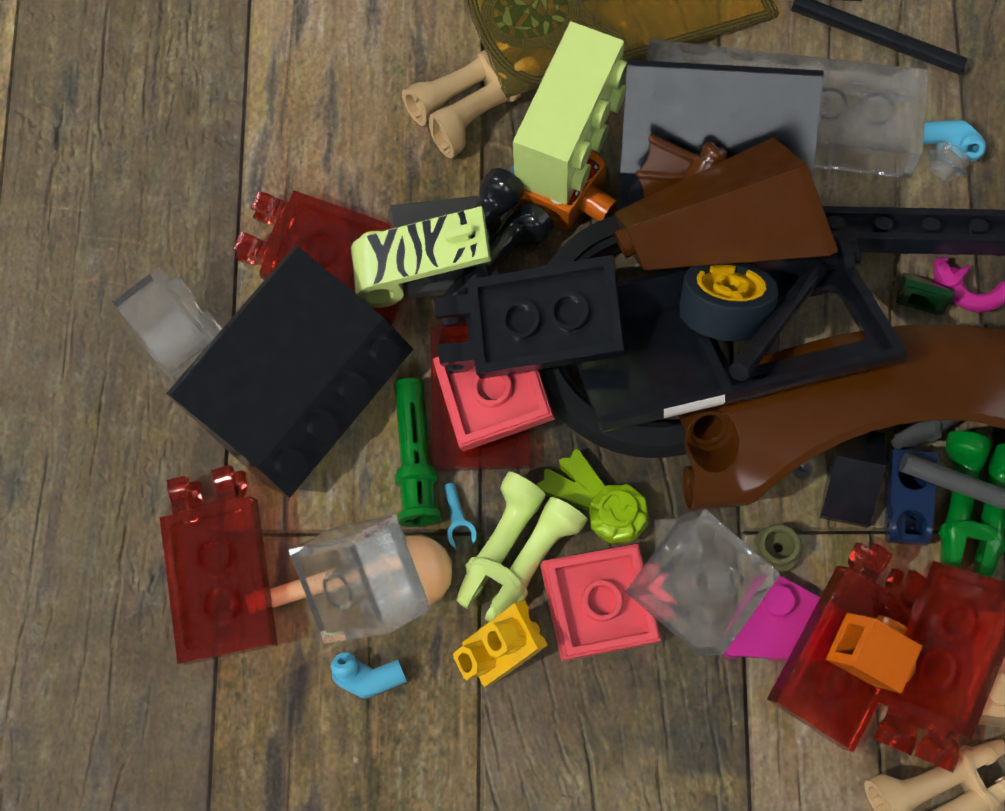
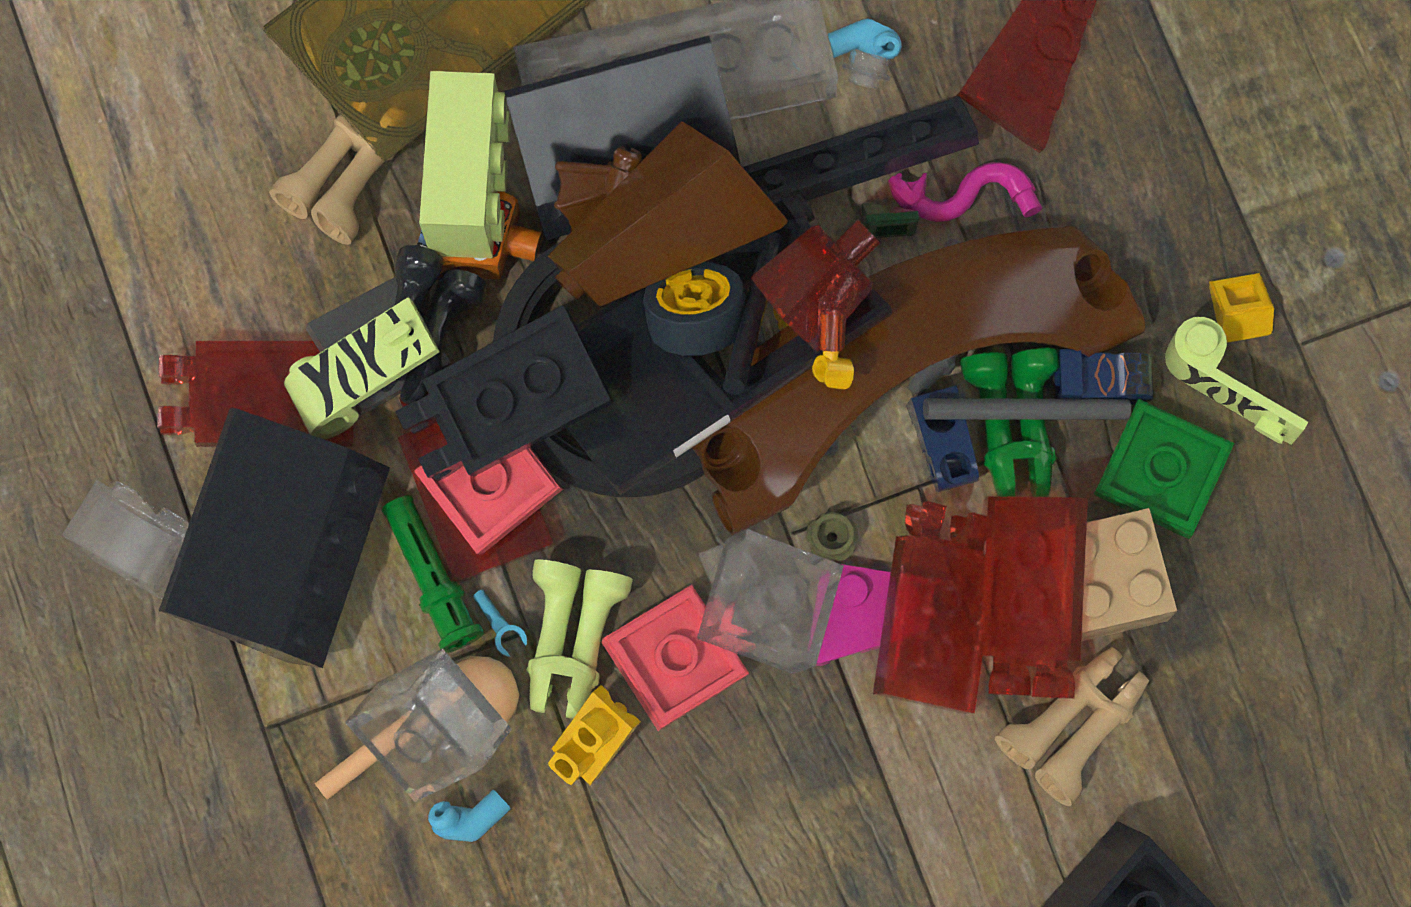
camera: 25 degrees left, 5 degrees up
clear red tile [159,465,278,665] -> none
lime piece [536,449,649,544] -> none
black slope [820,431,886,528] -> none
orange brick [826,613,923,694] -> none
none -> clear red torso [751,219,881,390]

